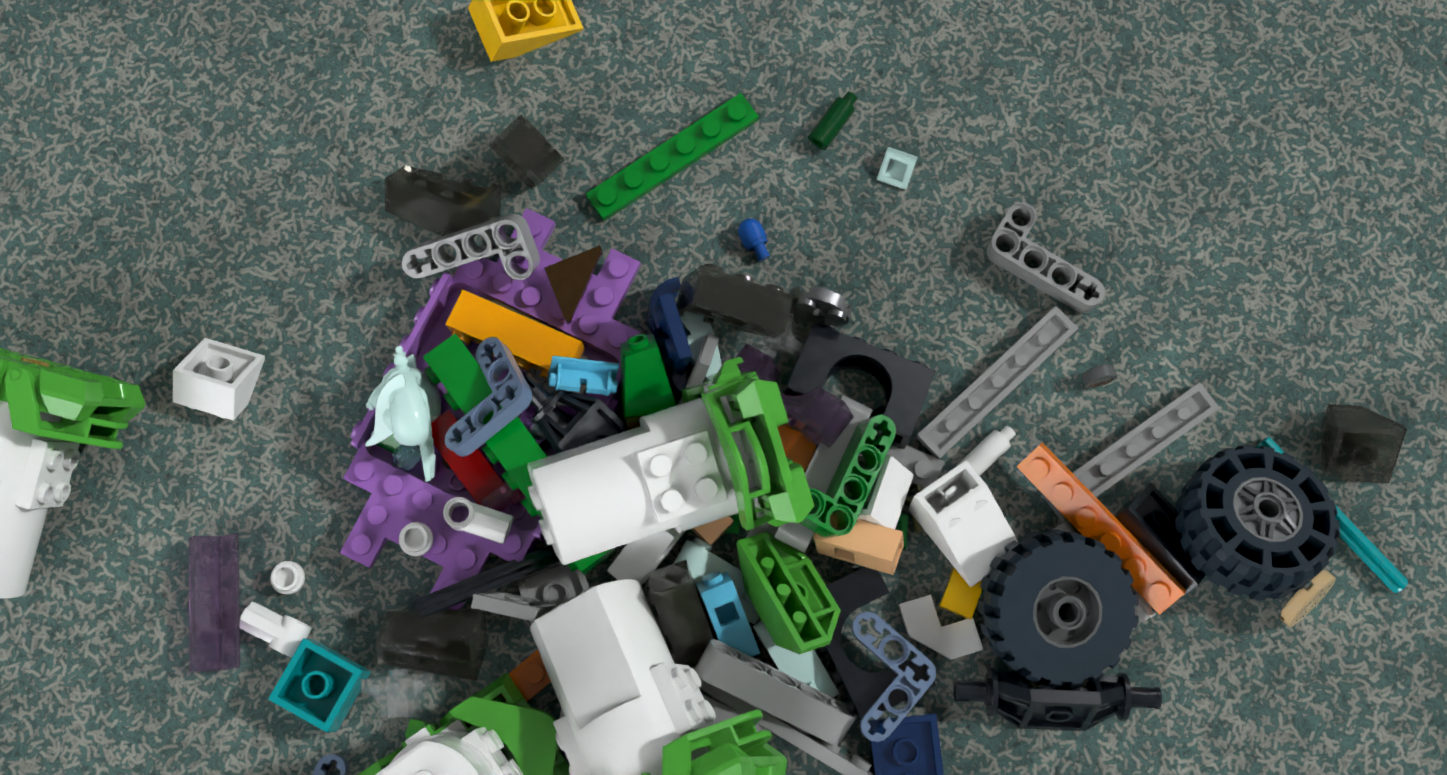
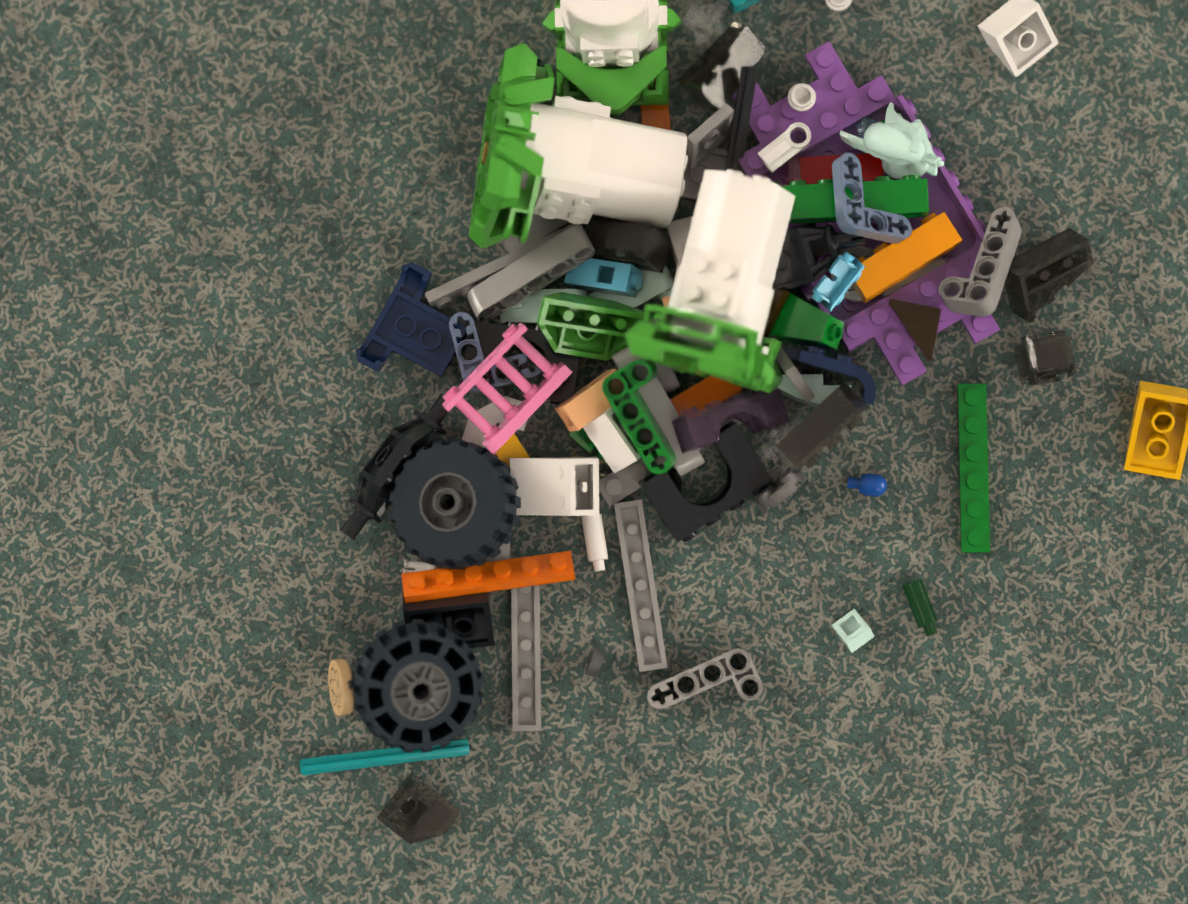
camera: 125 degrees right, 5 degrees up
none -> bright pink fence [441,322,573,454]

